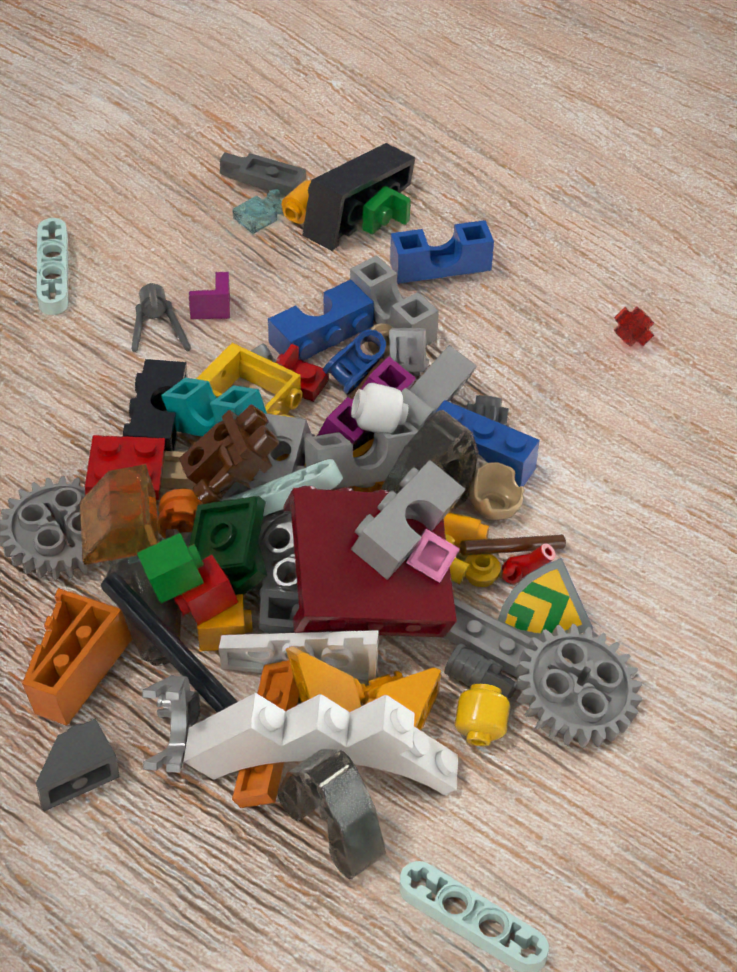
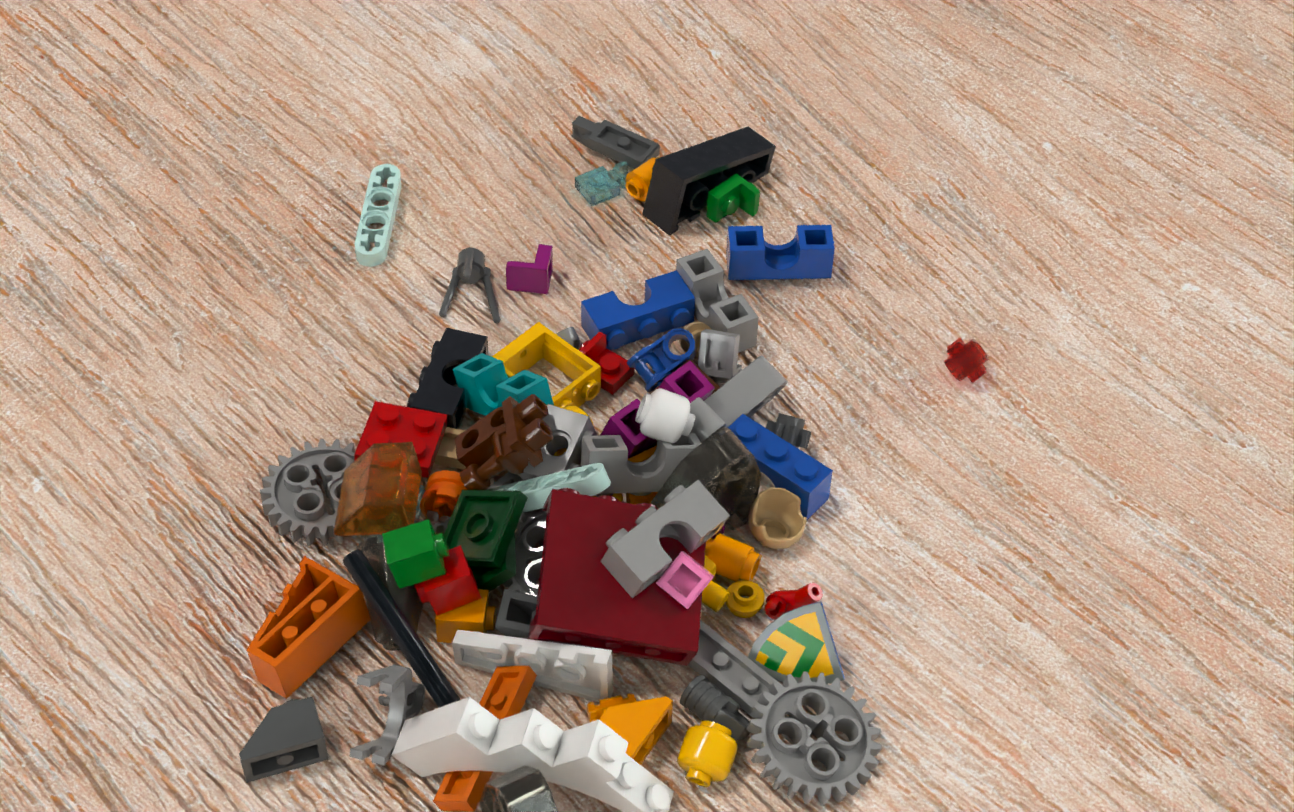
camera: 10 degrees right, 0 degrees up
light orange slope [286,646,364,712] -> none
reddish brown bar [460,534,566,556] -> none

